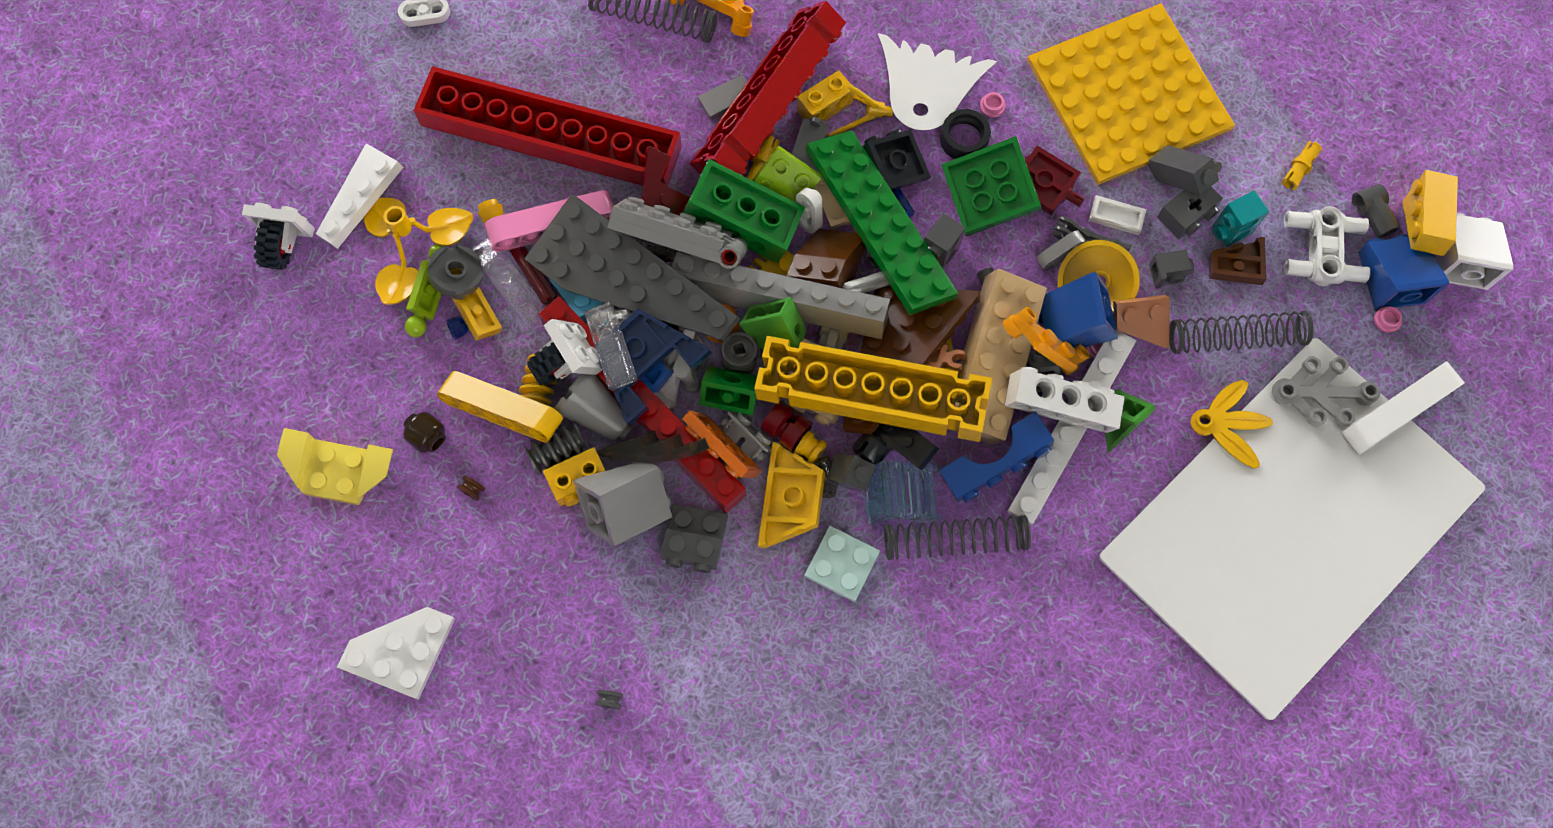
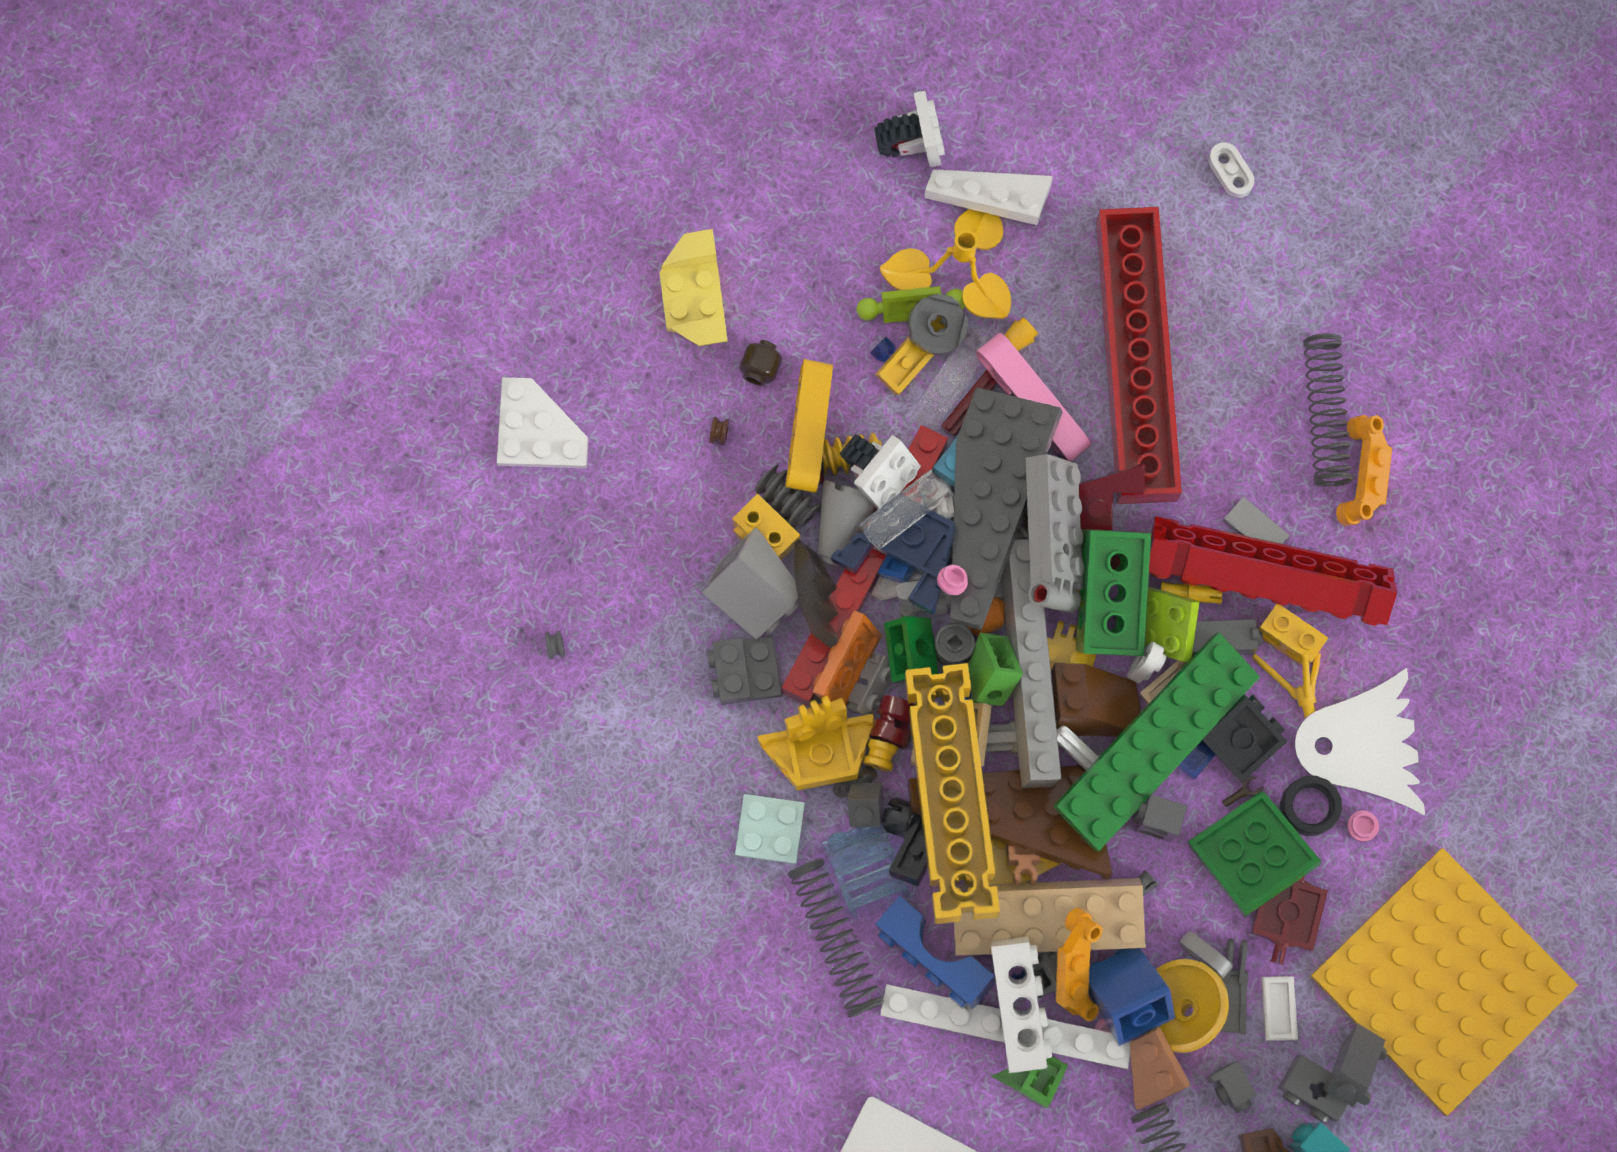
camera: 75 degrees right, 5 degrees up
none -> yellow hinge [784,696,848,742]
none -> bright pink plate [937,565,968,595]
none -> dark brown hand [1222,776,1264,807]

